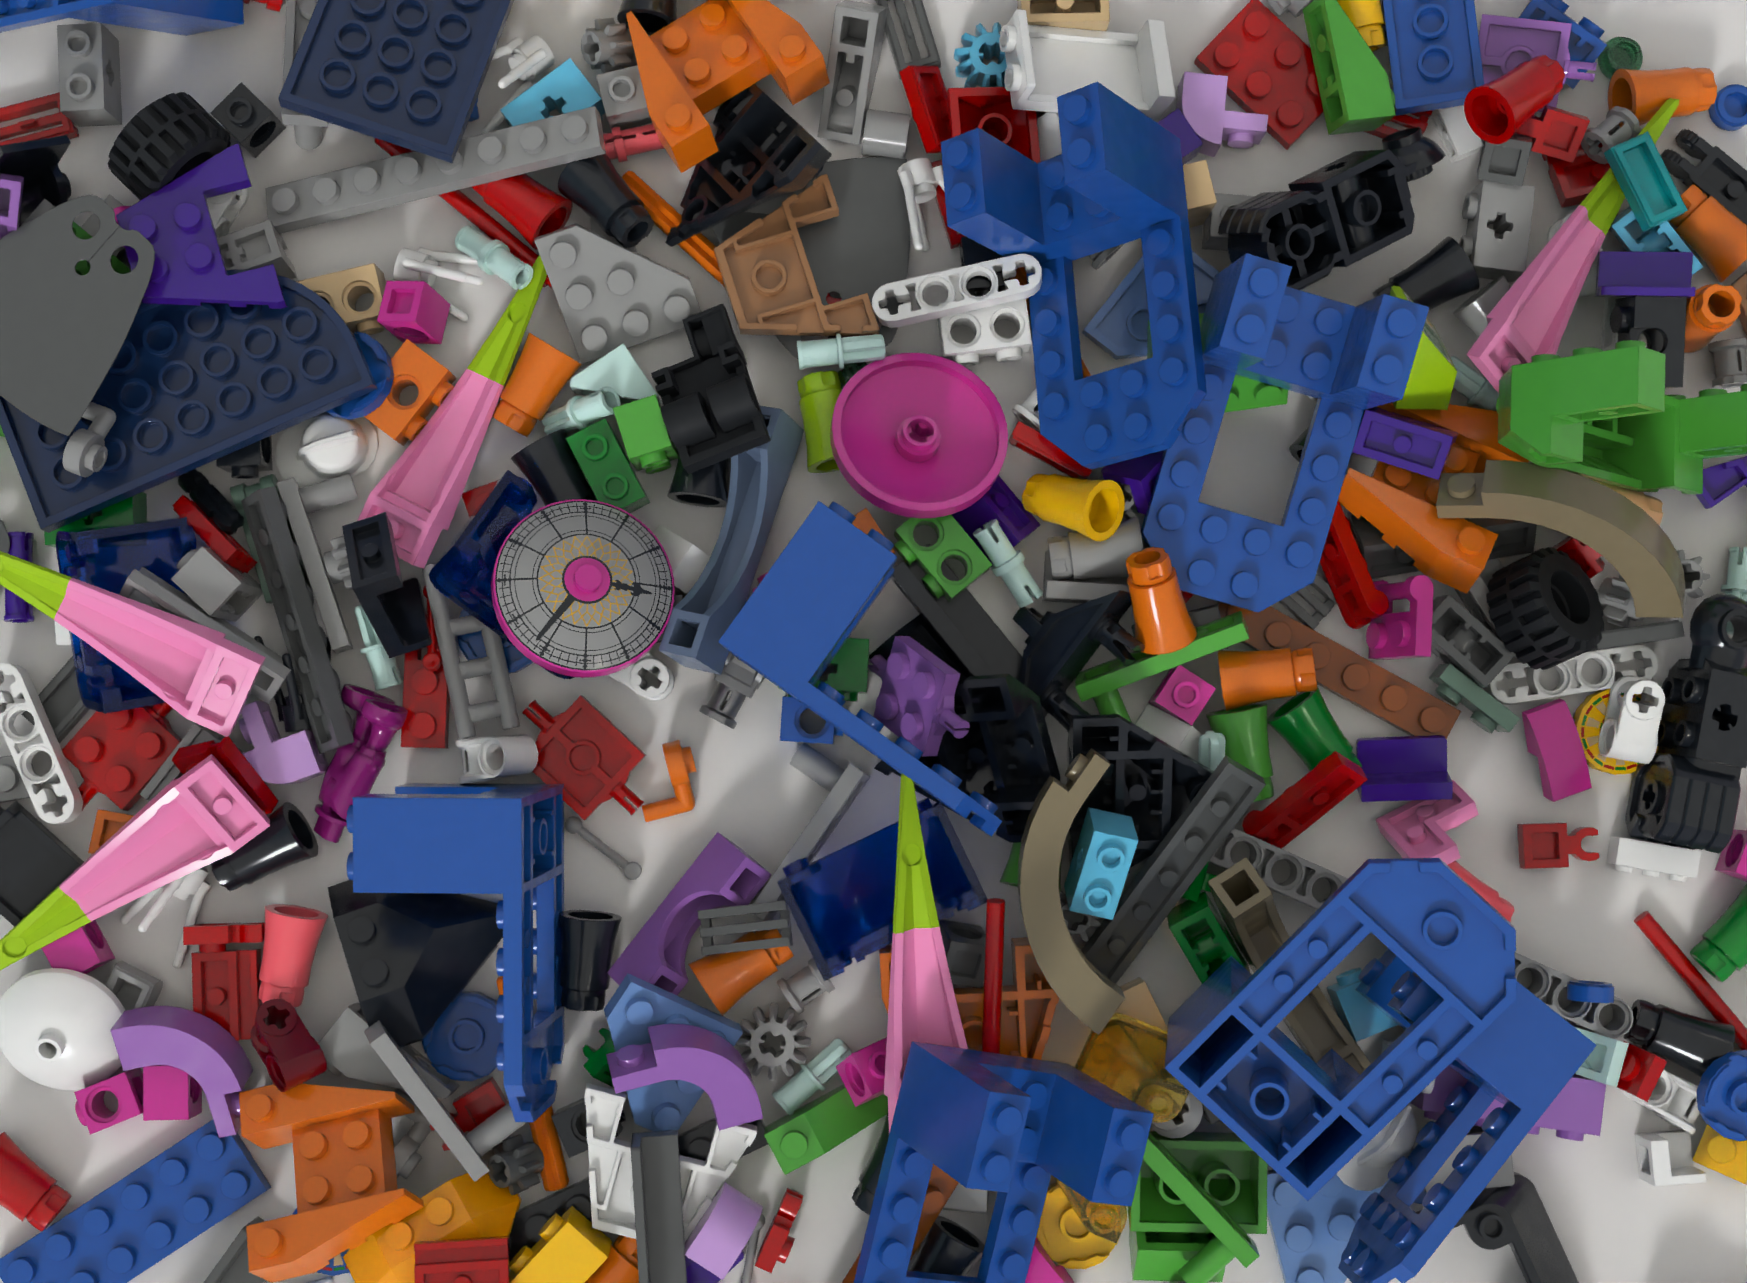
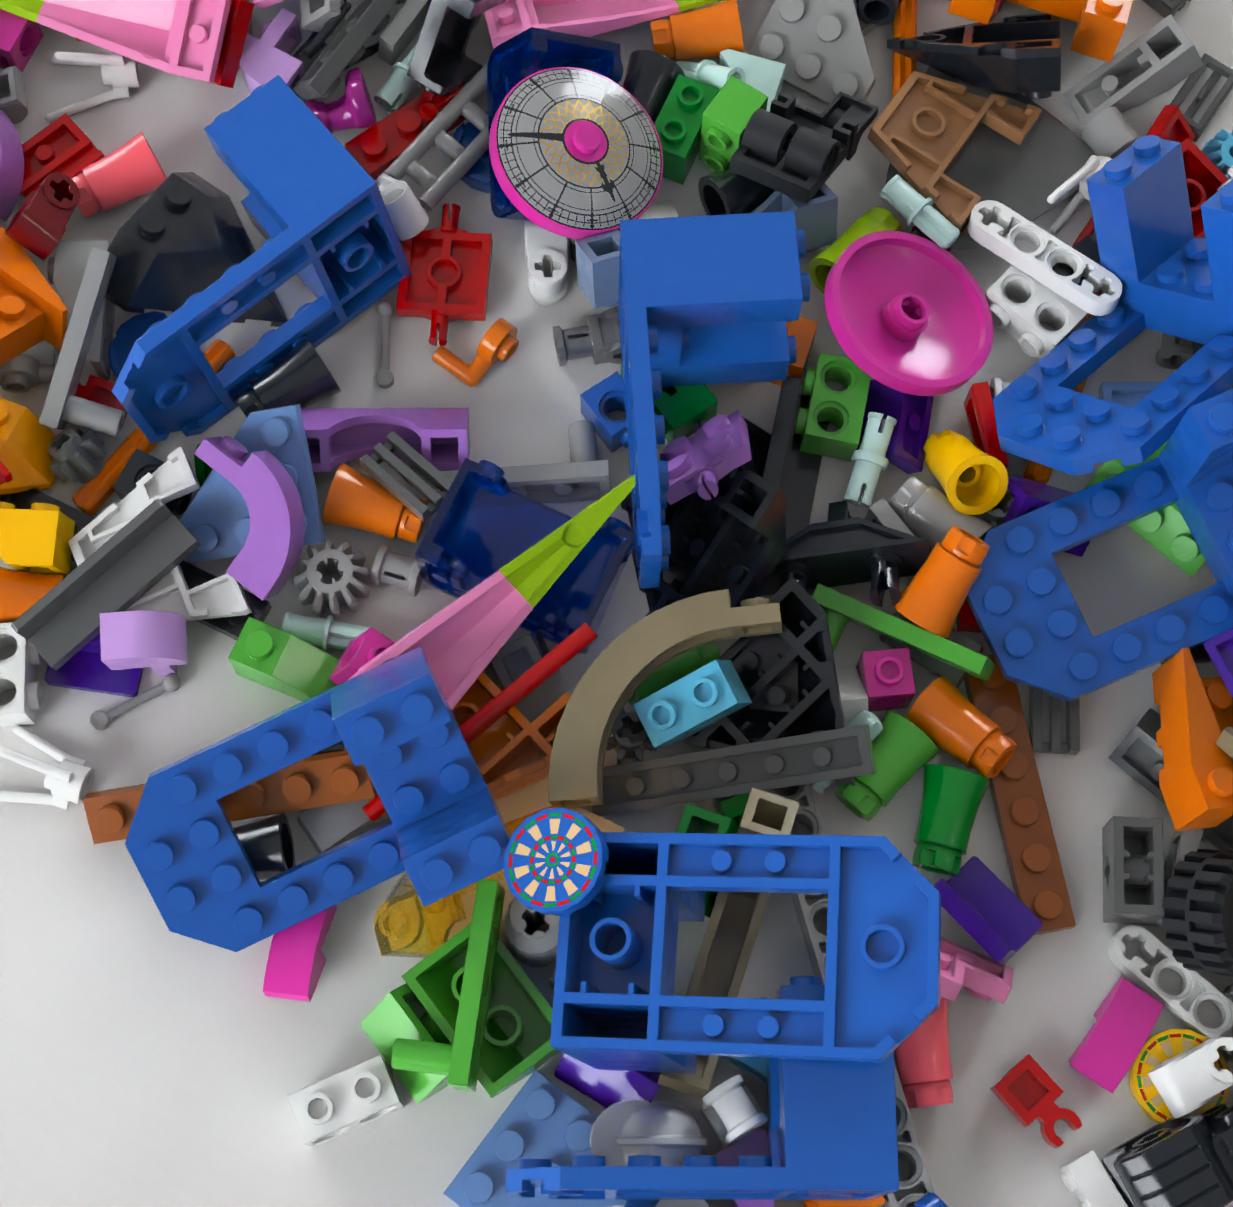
camera: 55 degrees right, 15 degrees down
red plate [183,922,265,953] -> none
black plant [211,802,318,891] -> none
red plate [755,1188,804,1273] -> none
yellow tile [1036,1181,1121,1269] -> none
red plate [1242,751,1368,849] -> none
red plate [1320,500,1389,629] -> none
dark pink plate [1366,575,1434,660] -> none
sand green plate [1429,663,1521,734] -> none
none -> blue tile [504,808,609,916]

